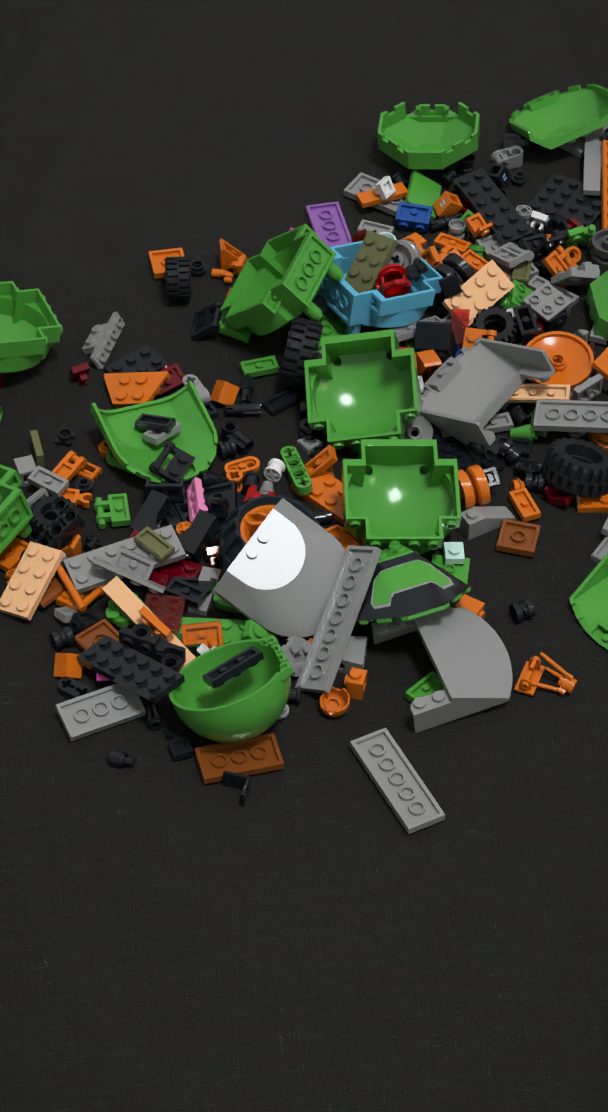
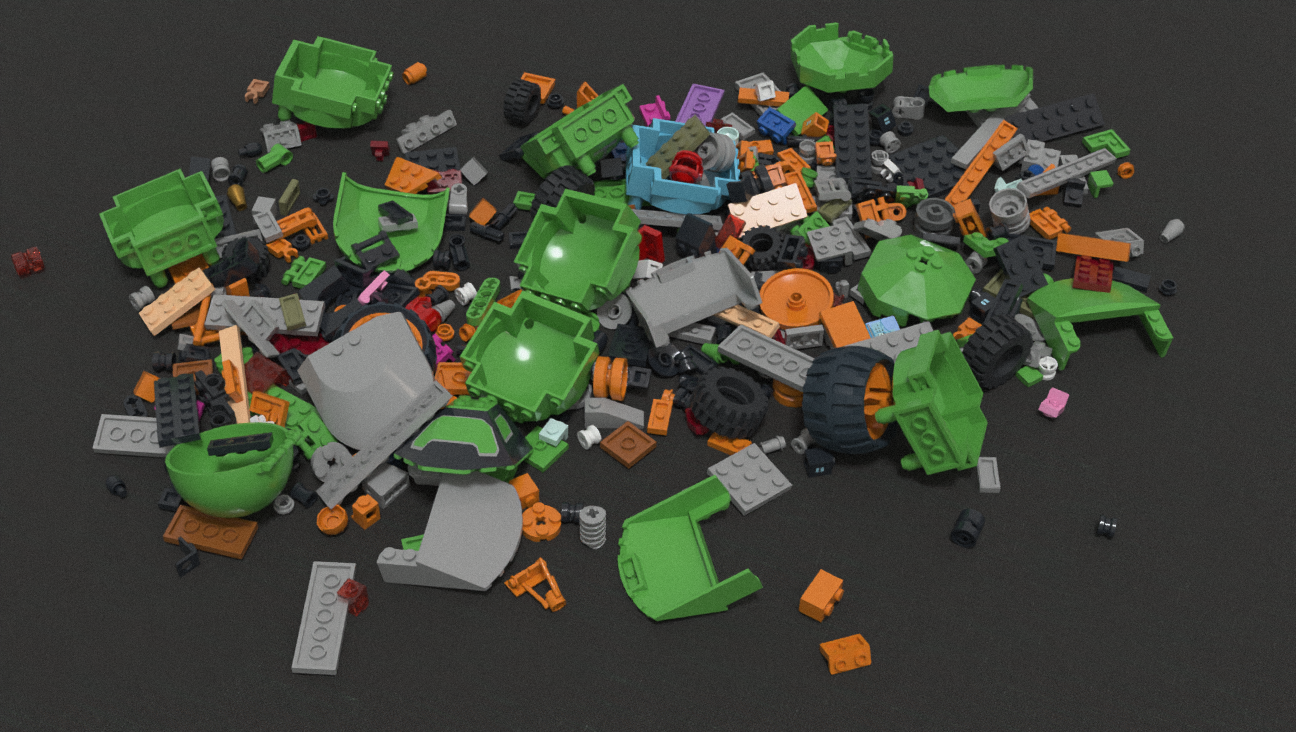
camera: 30 degrees right, 0 degrees up
black wheel [405,257,429,282] -> none
orange slope [416,349,442,377] -> none
none -> clear red bracket [337,578,369,616]
none -> orange brick [402,62,427,85]
none -> orange plate [459,324,476,342]
none -> light grey panel [460,157,488,185]
none -> orange plate [522,502,561,542]
none -> white wheel [577,425,601,449]
none -> light grey piece [579,506,606,549]
none -> light grey wheel [879,131,901,153]

